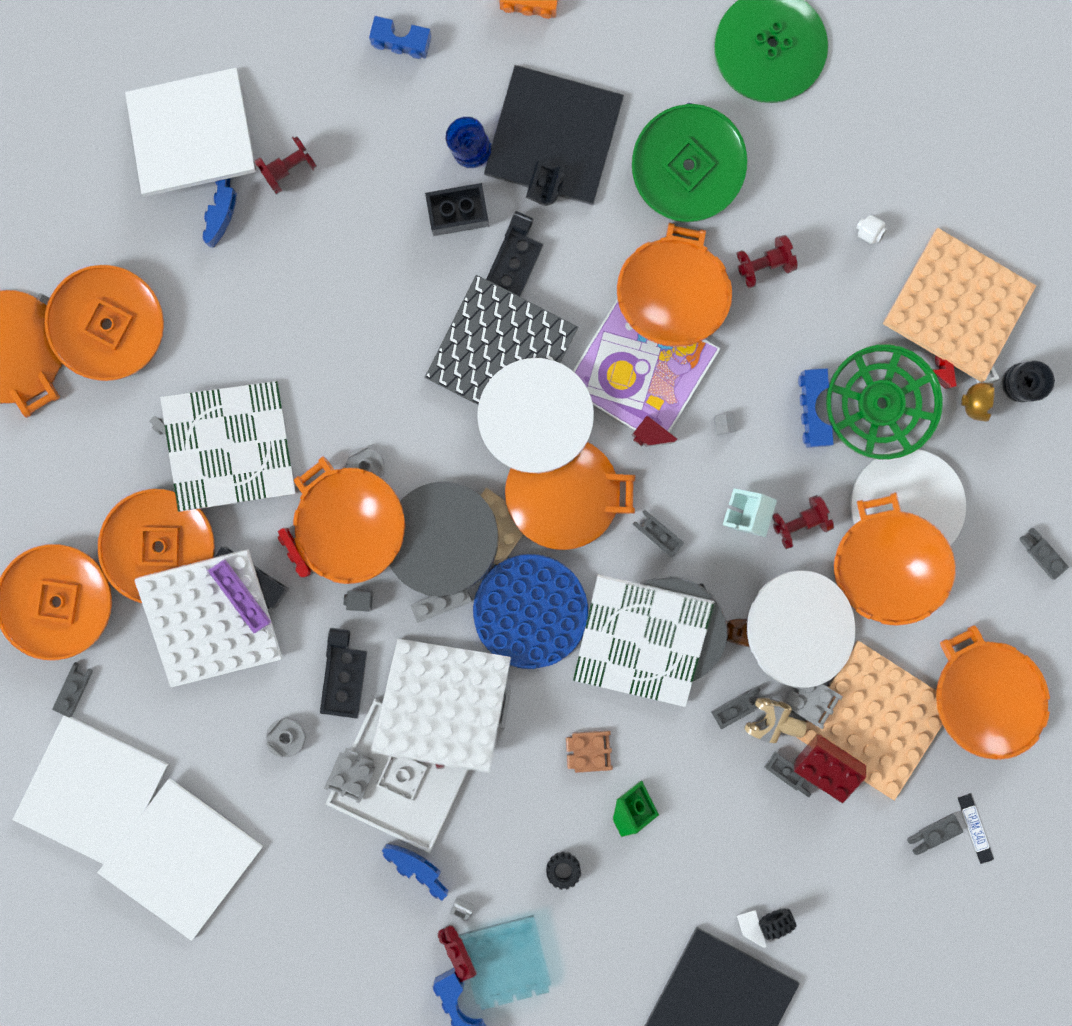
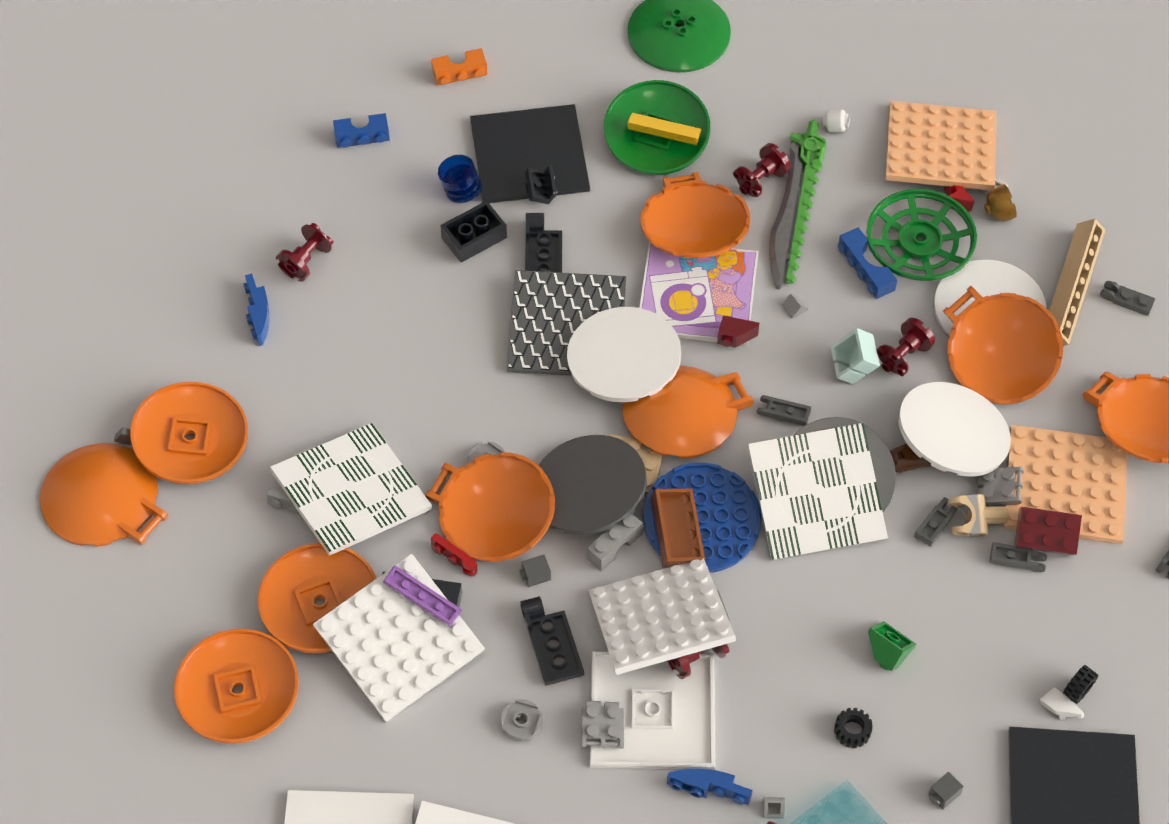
camera: 25 degrees left, 30 degrees down
dark grey hinge [52,662,93,718] -> none
white tile [125,68,256,197] -> none
nougat plate [566,731,613,773] -> none
black wheel [1002,360,1055,403] -> none
none -> yellow slope [628,113,701,145]
none -> dark orange slope [651,488,705,568]
none -> piece [769,119,827,289]
none -> dark grey brick [928,771,964,810]
none -> tan brick [1049,219,1105,346]

